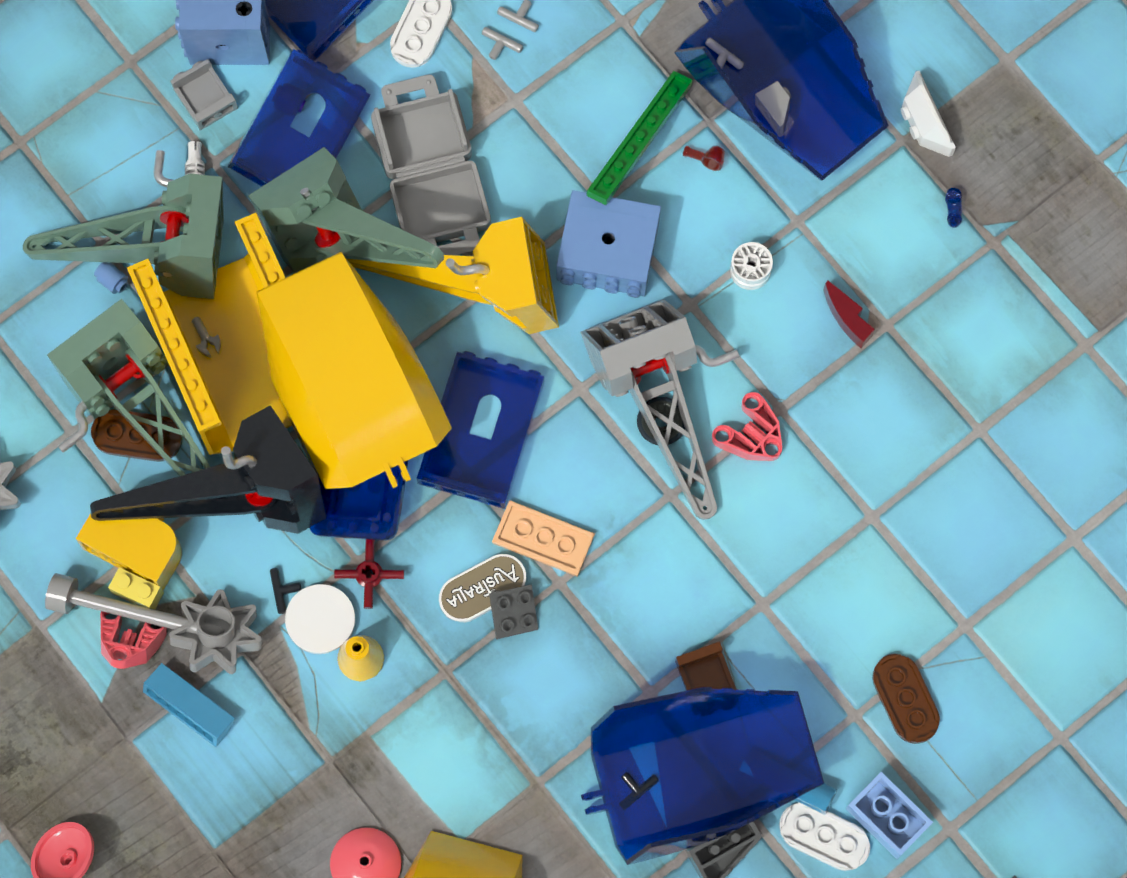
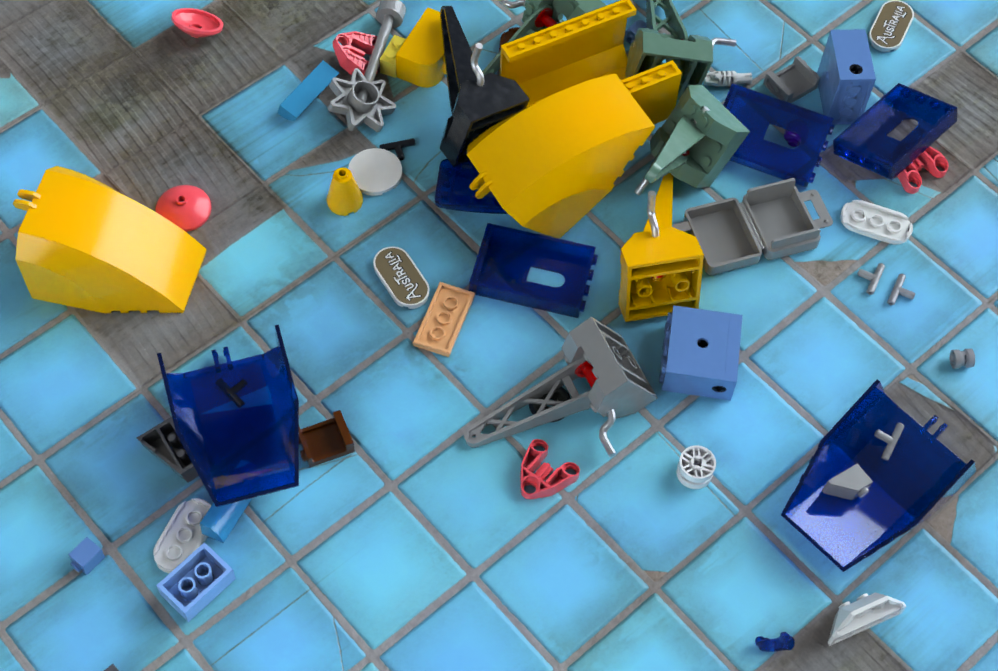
camera: 85 degrees right, 15 degrees down
dark red bar [334,539,404,609] -> none
dark grey hinge [489,584,538,639] -> none
green plate [586,71,693,205] -> none
clear red bar [683,146,725,171] -> none
dark red slope [823,280,875,348] -> none
reddish brown tile [872,654,940,744] -> none

